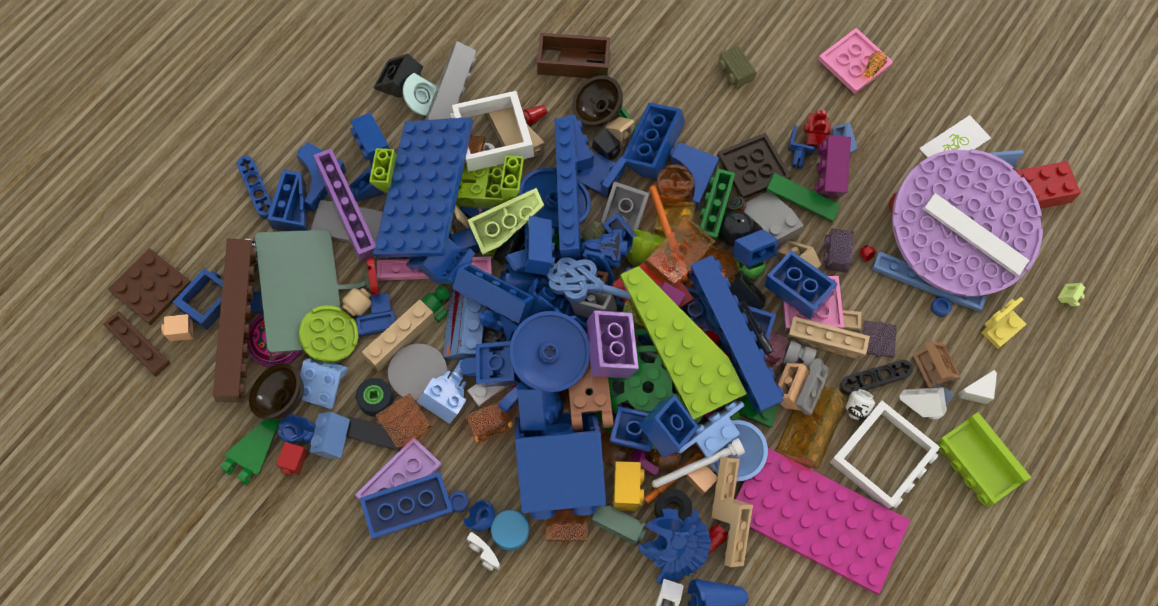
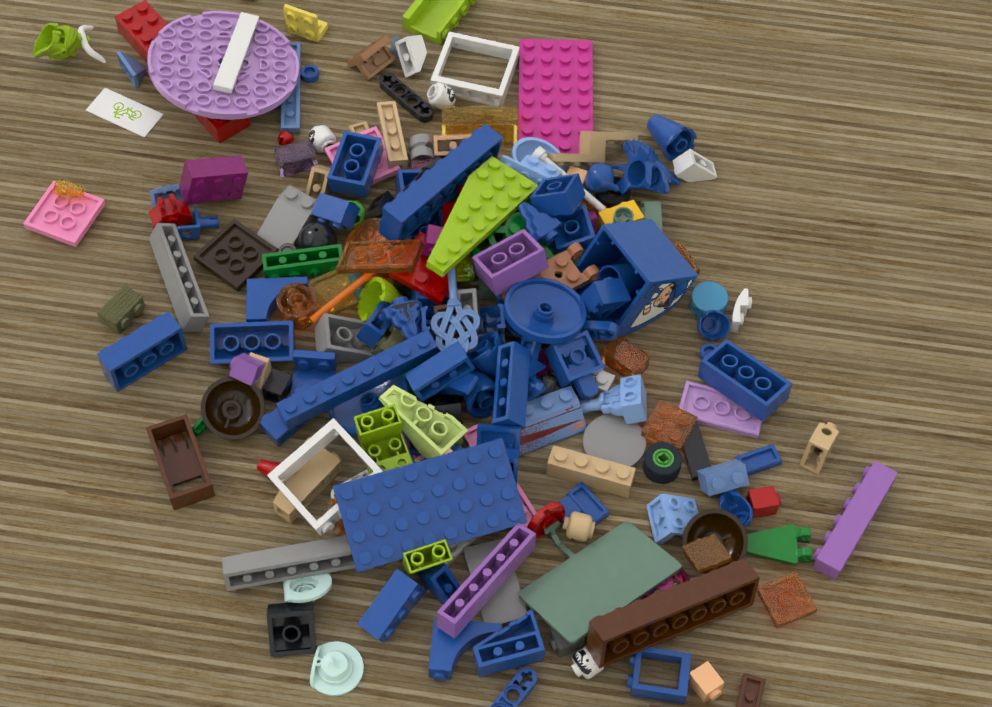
camera: 115 degrees left, 10 degrees down
lime tile [298,305,358,363] -> none
green piece [421,285,451,322] -> none
red cone [708,523,728,555] -> none
green tile [766,173,840,222] -> none
light grey hinge [796,358,829,415] -> none
piece [863,321,896,358] -> none
white slope [958,370,997,404] -> none
none -> lime helmet [33,23,106,63]
none -> blue brick [97,311,188,392]
none -> light grey brick [149,223,210,332]
none -> medium lavender brick [229,353,266,386]
none -> white head [308,125,336,153]
none -> light aqua hat [310,641,364,696]
none -> blue rock [518,202,563,245]
none -> blue hair [585,163,619,193]
none -> sand green wheel [612,207,634,223]
none -> clear orange piece [682,534,732,573]
none -> blue tile [735,444,782,476]
none -> clear orange plate [756,572,817,628]
none -> tan torso [800,422,839,475]
none -> medium lavender brick [813,461,898,580]

